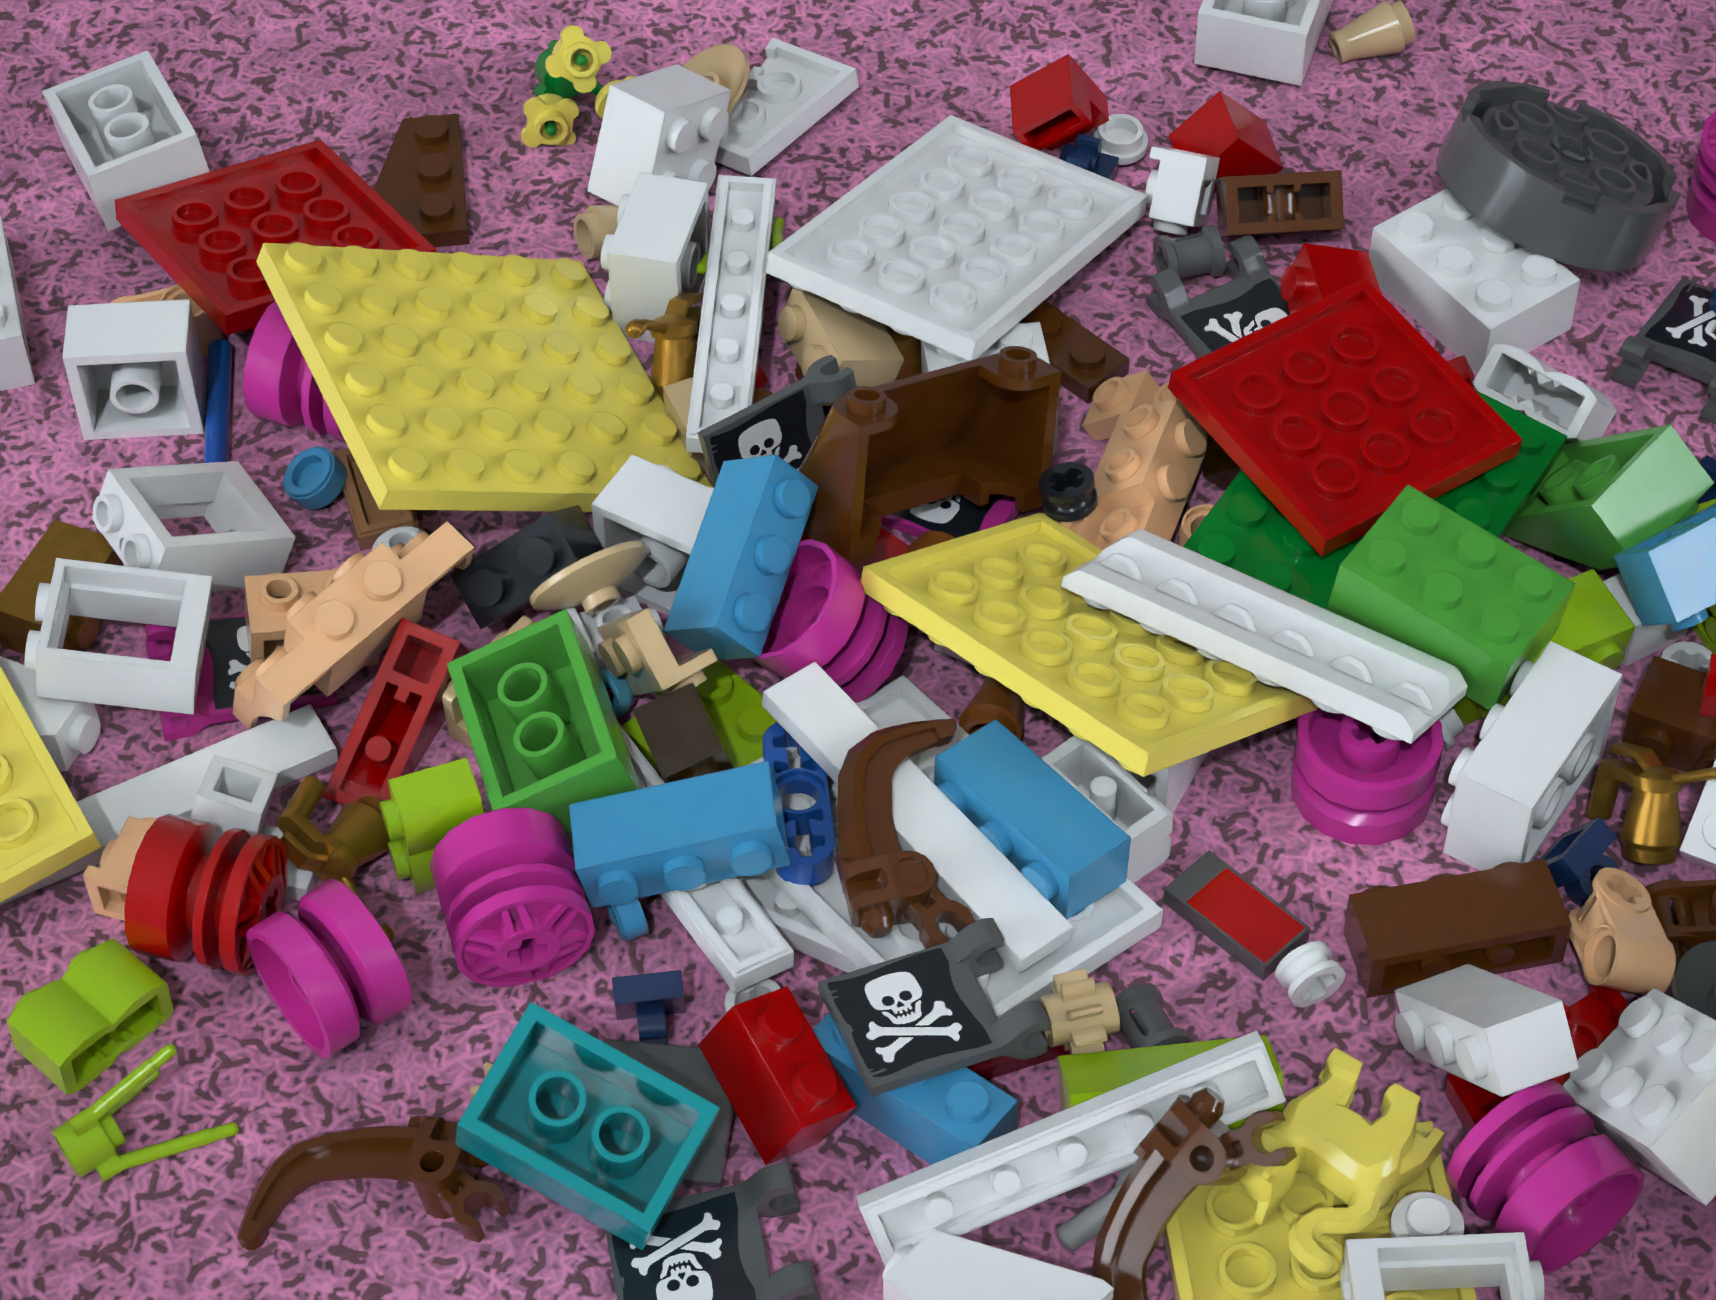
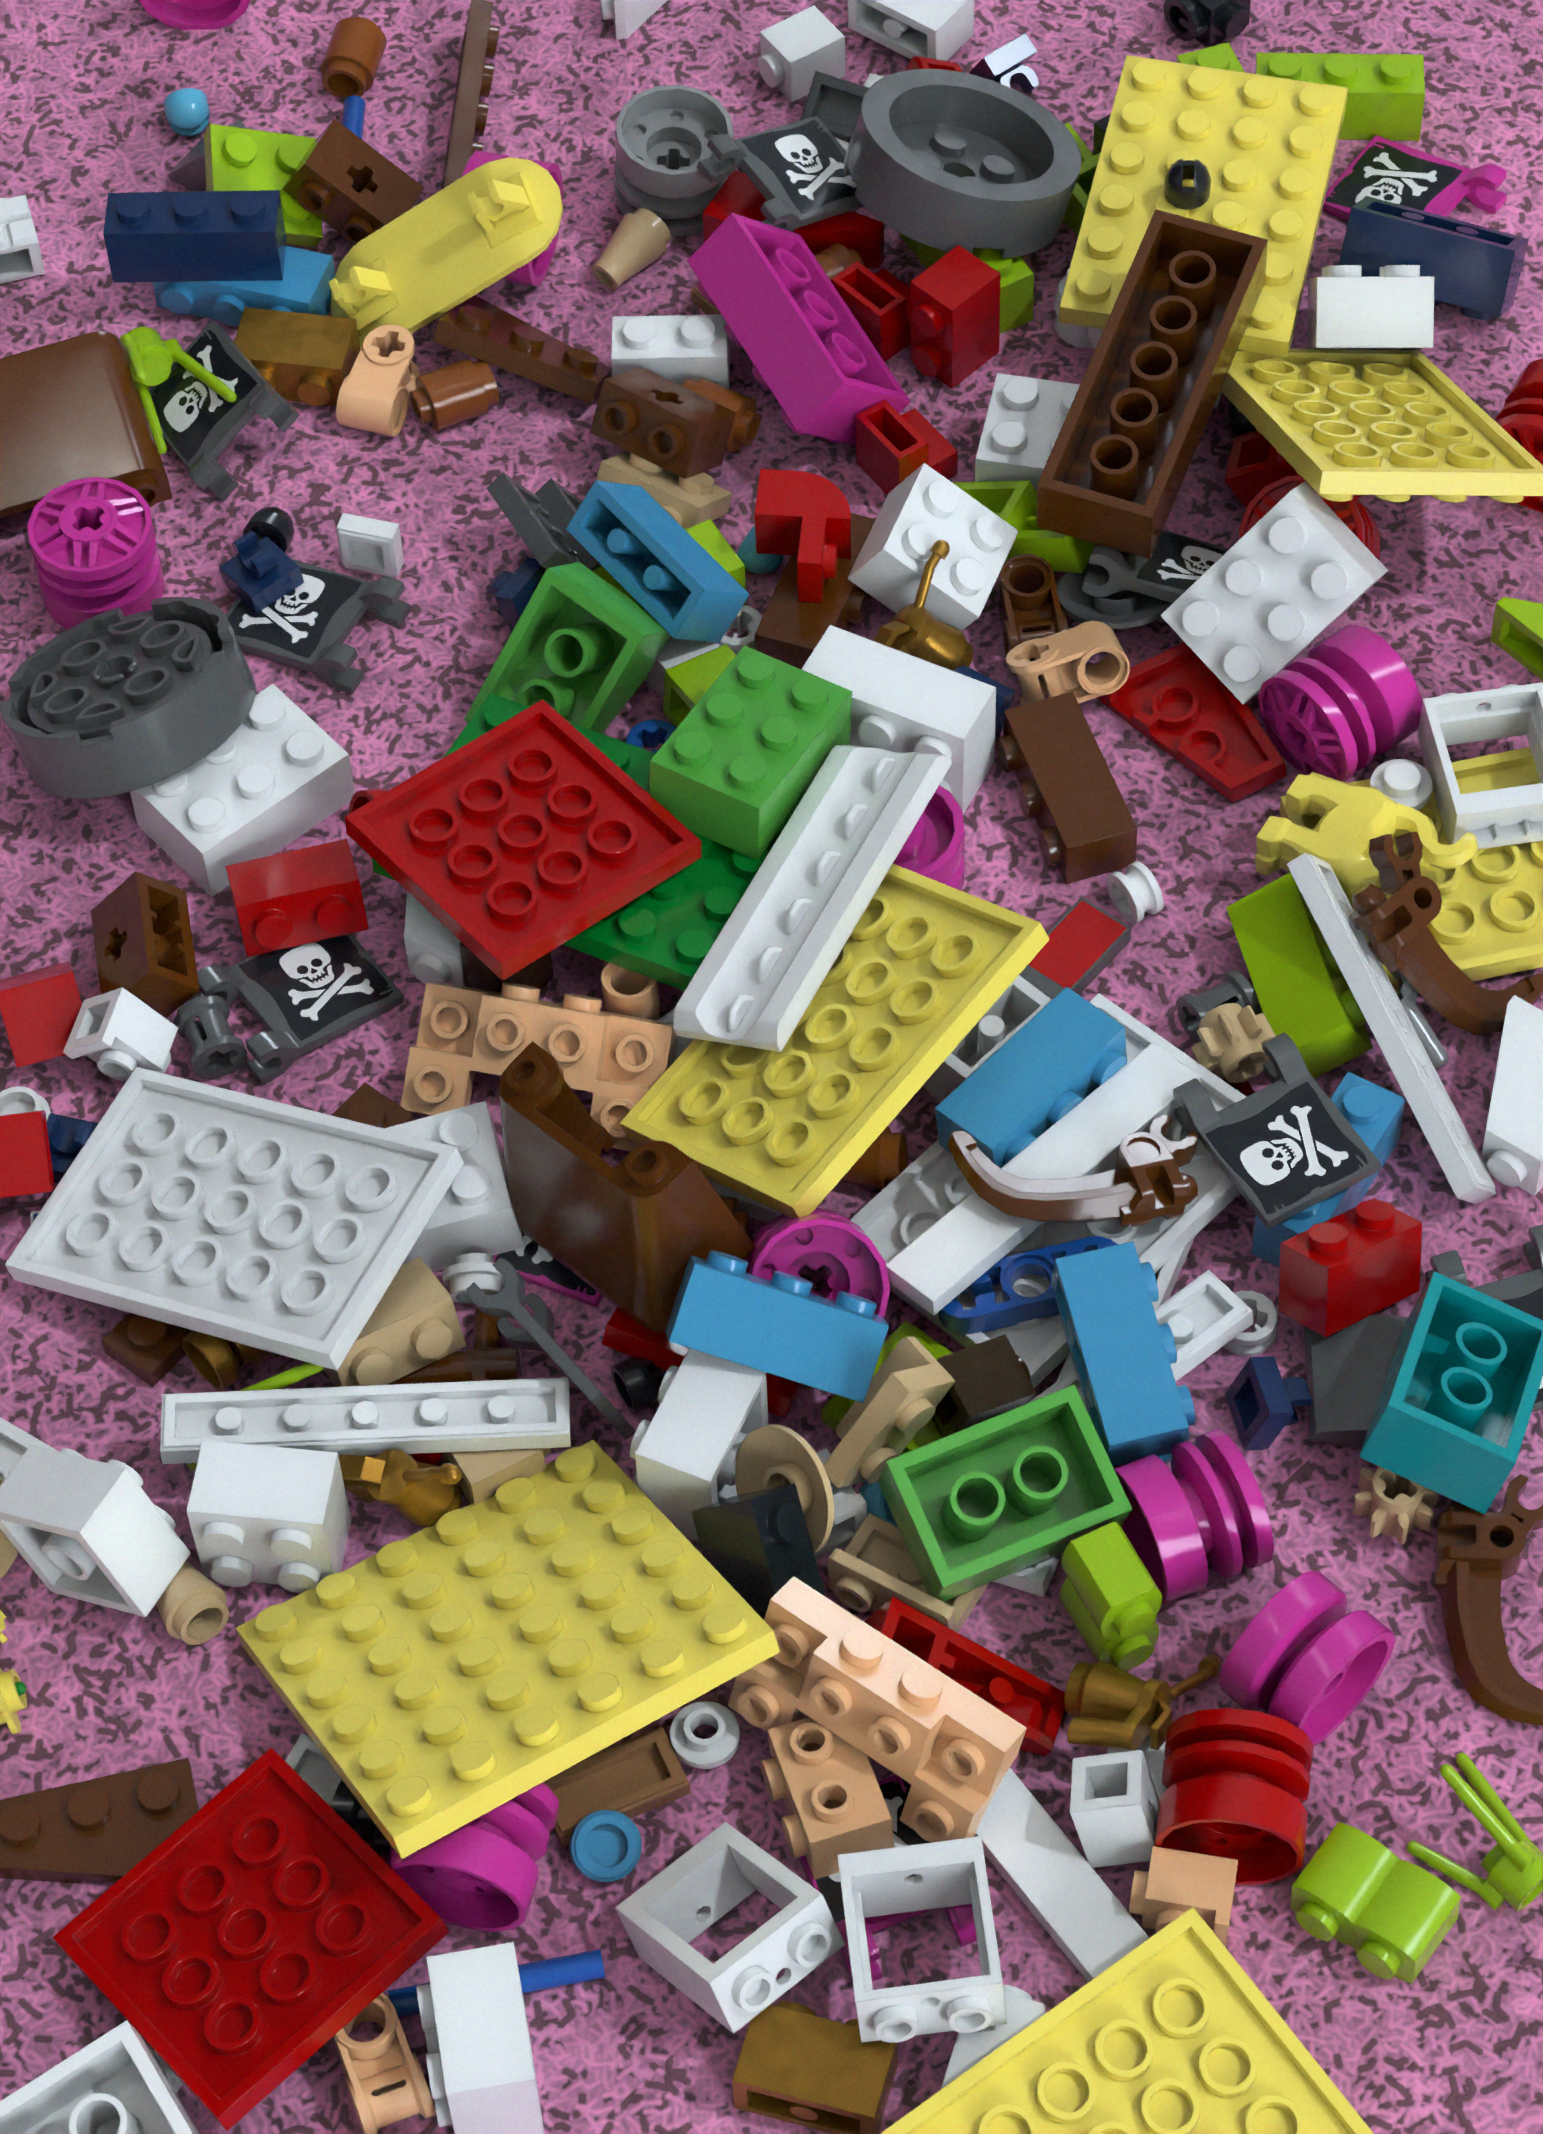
camera: 95 degrees left, 5 degrees up
black bush [1038,462,1098,522] -> none
white brick [1394,964,1579,1097] -> none
white brick [1473,344,1617,443] -> none

